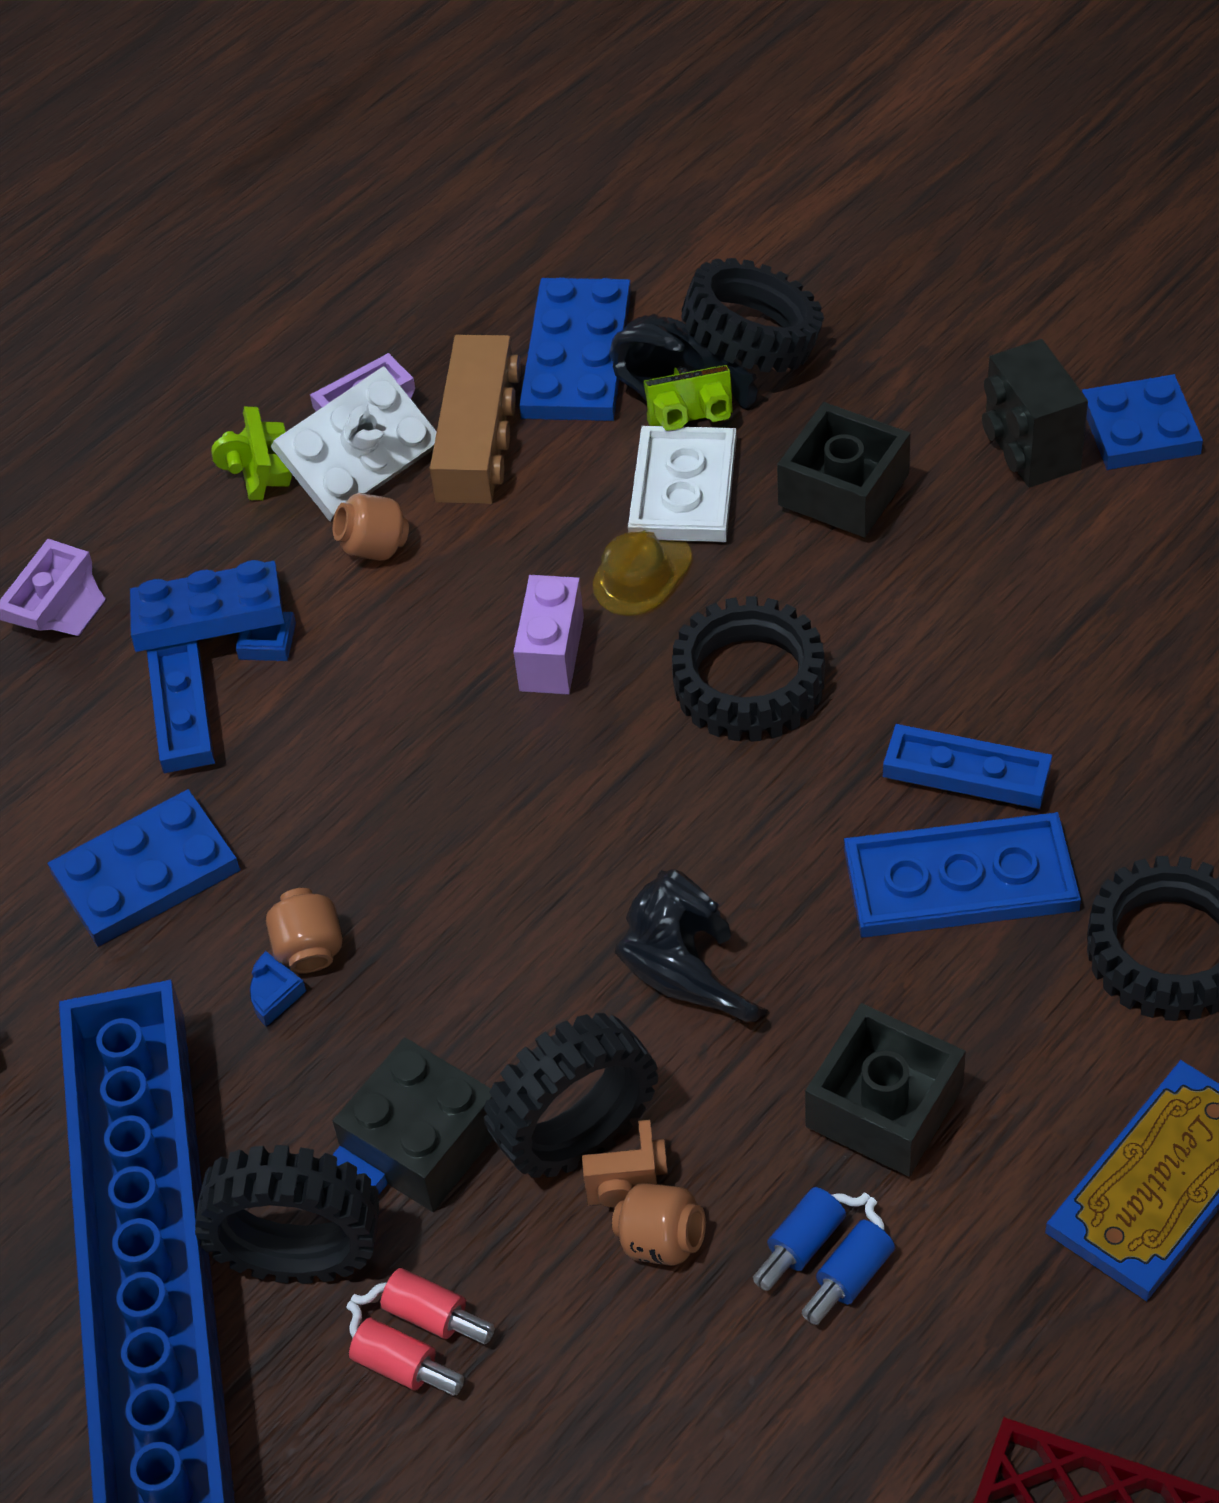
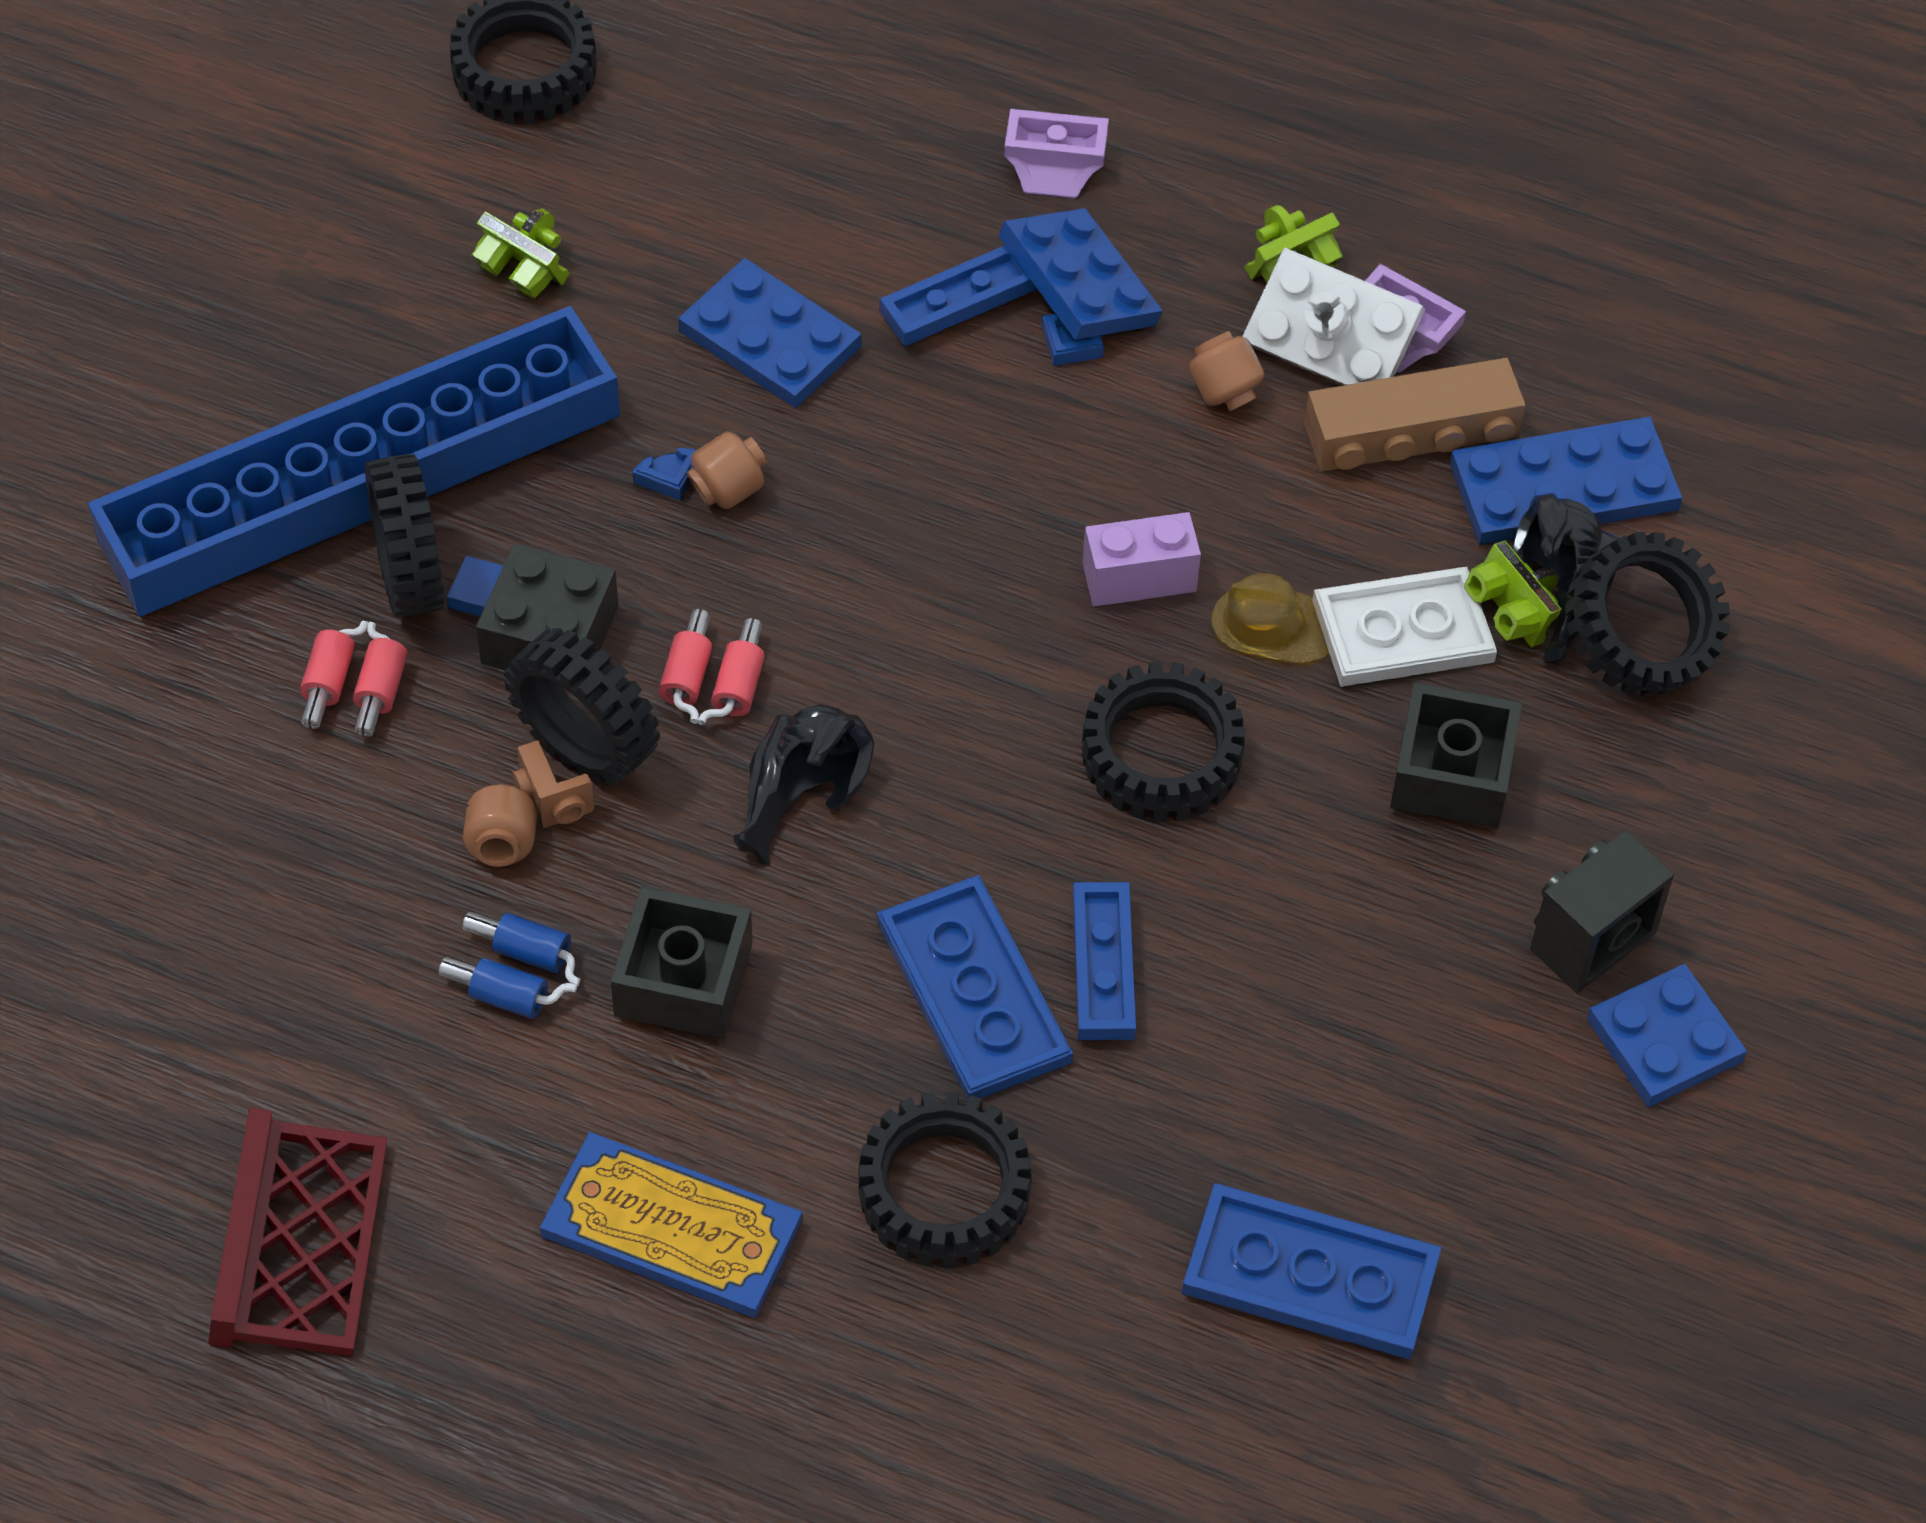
camera: 65 degrees right, 5 degrees up
none -> coral piece [658,609,765,725]

